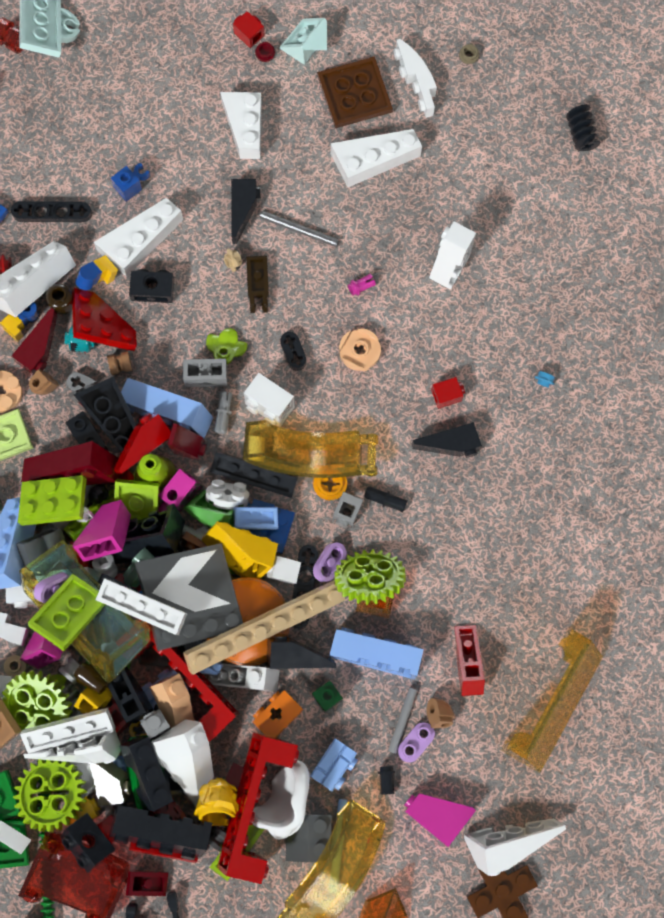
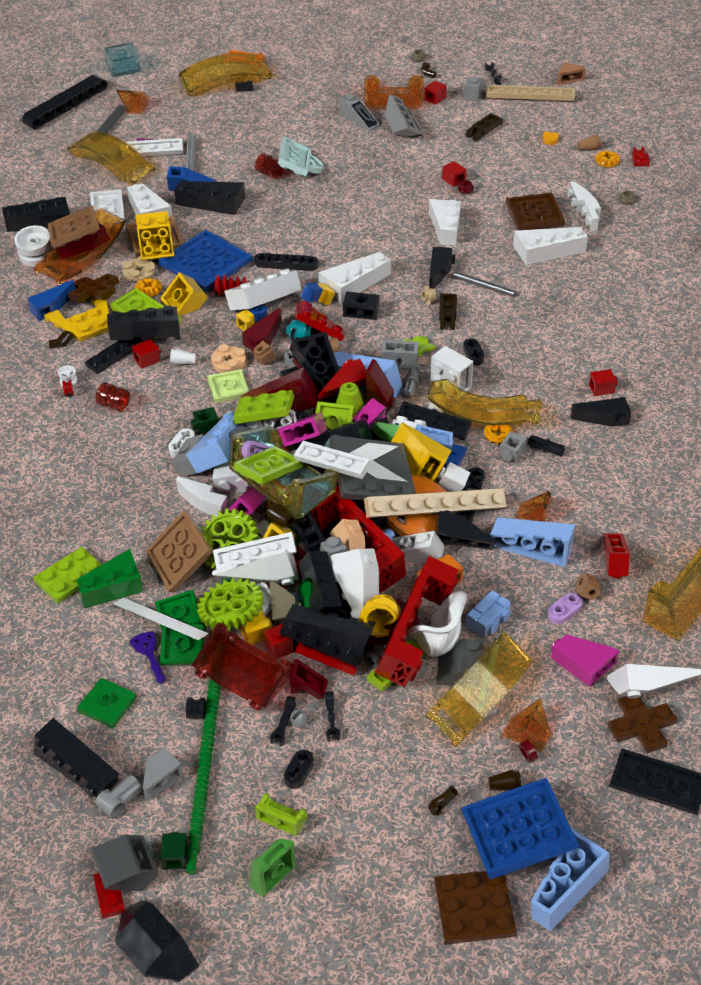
camera: 10 degrees right, 30 degrees down
dark brown head [46,284,74,314] -> none
black brick [60,813,115,873] -> none
blue brick [111,163,150,202] -> none
light aqua slope [279,18,327,65] -> none
dark green brick [312,680,343,713] -> none
lavender plate [313,542,347,582] -> none
lime gear [334,549,406,605] -> none
light nougat plate [339,328,381,371] -> none
dark pink pin [348,274,376,296] -> none
black pin [378,766,395,795] -> none
light grey bar [388,687,418,754] -> none
white wedge [429,222,476,289] -> none
dark azure plate [535,371,555,388] -> none

